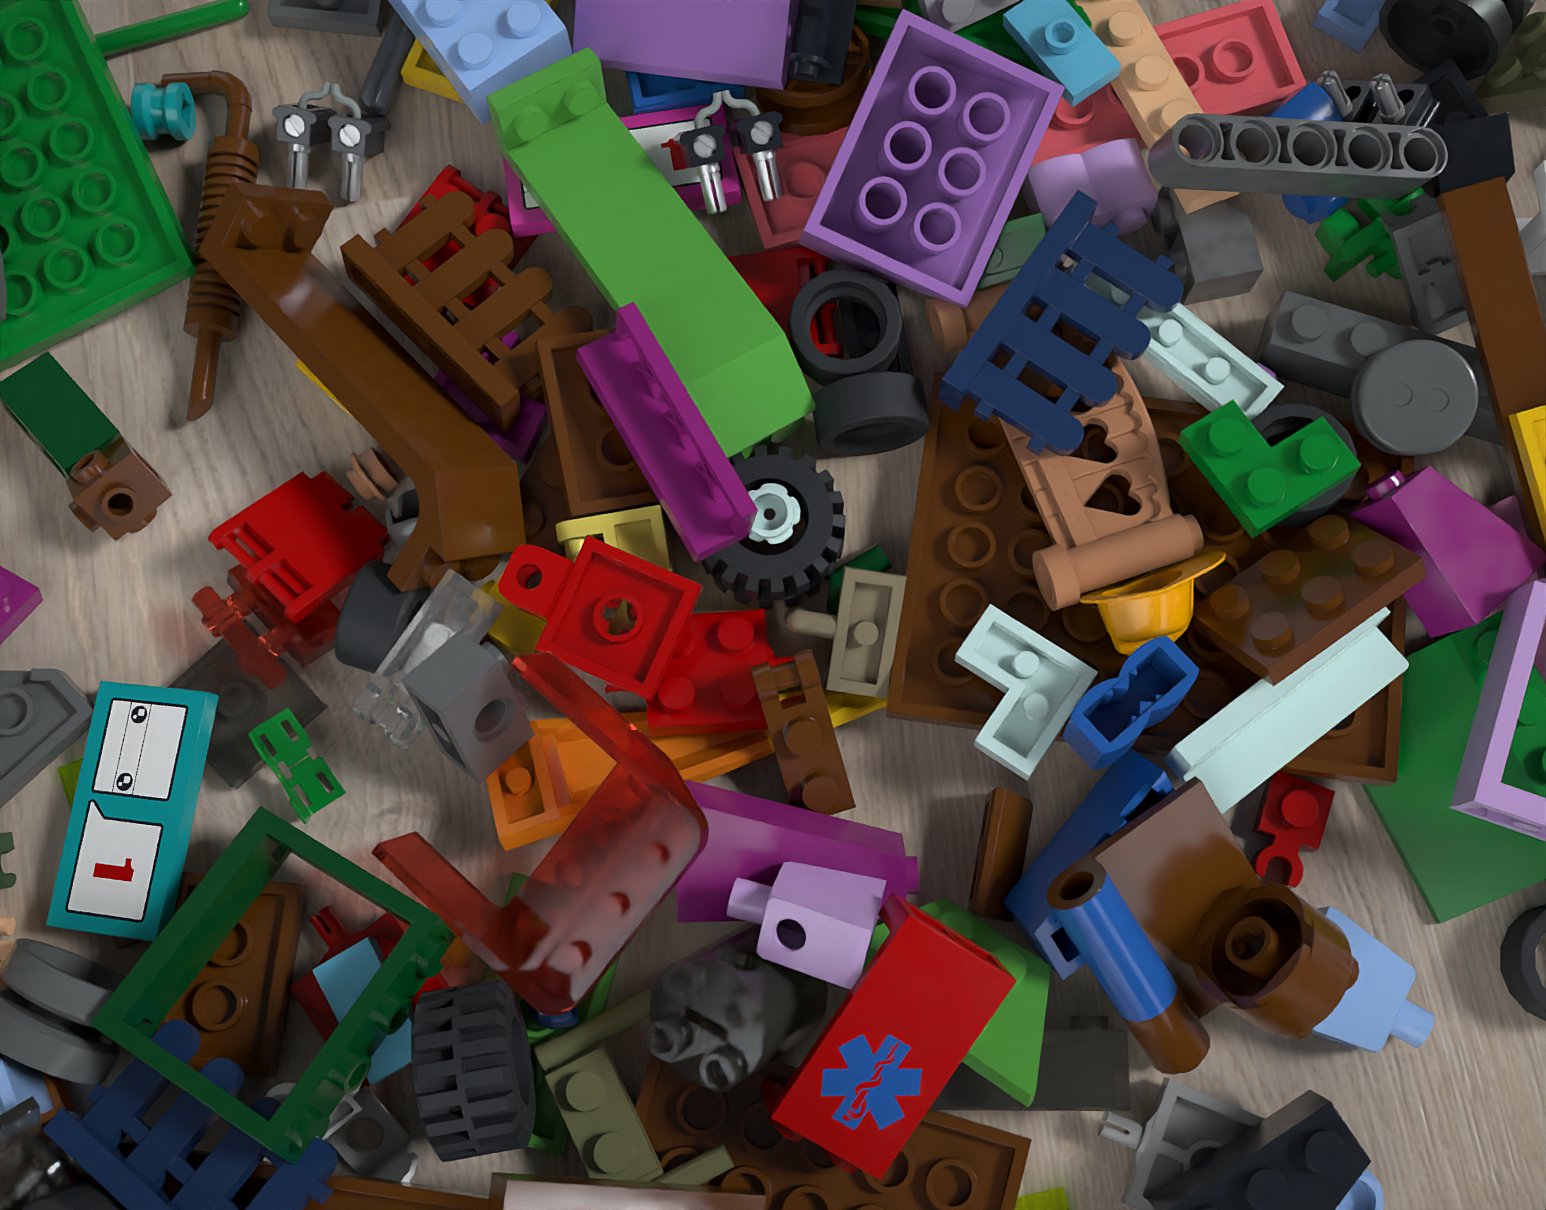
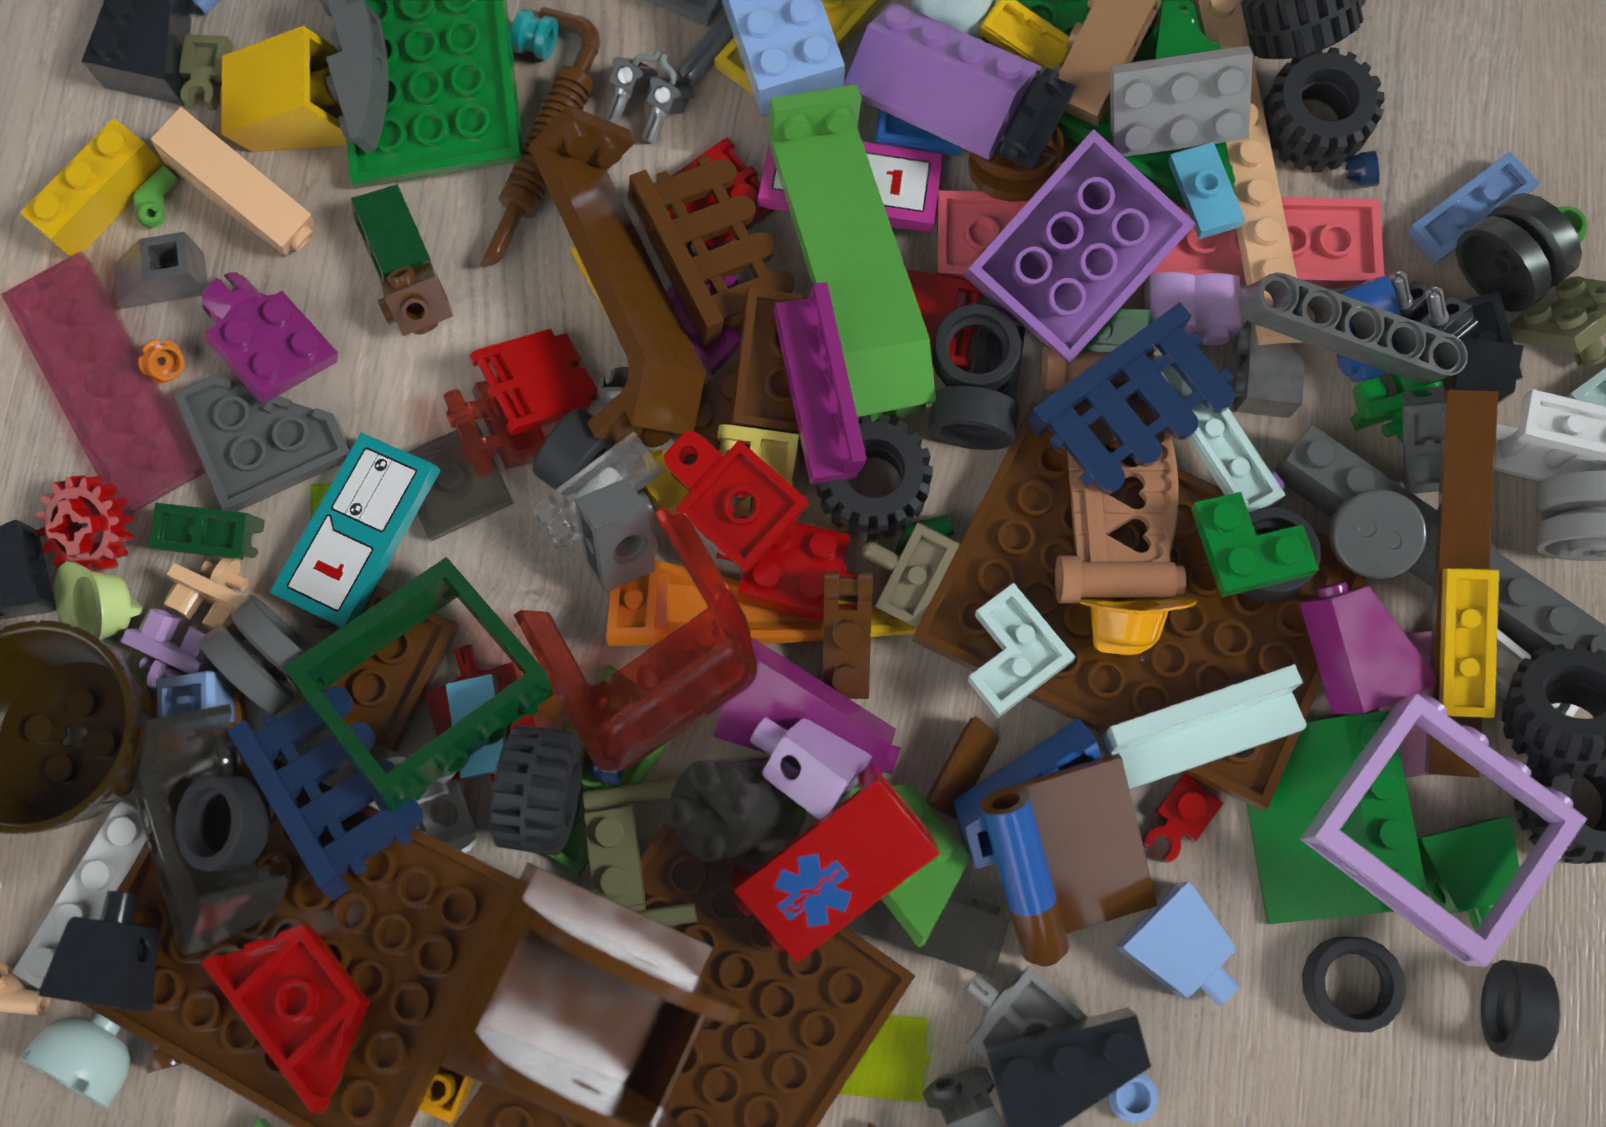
camera: 15 degrees right, 0 degrees up
green piece [248,707,346,825] -> none
nougat plate [346,447,401,501] -> none
piece [674,90,783,214] -> none
light aqua plate [748,483,800,544] -> none
blue brick [1062,636,1199,770] -> none
reddish brown plate [1191,508,1427,687] -> none
reddish brown brick [1193,881,1360,1041] -> none

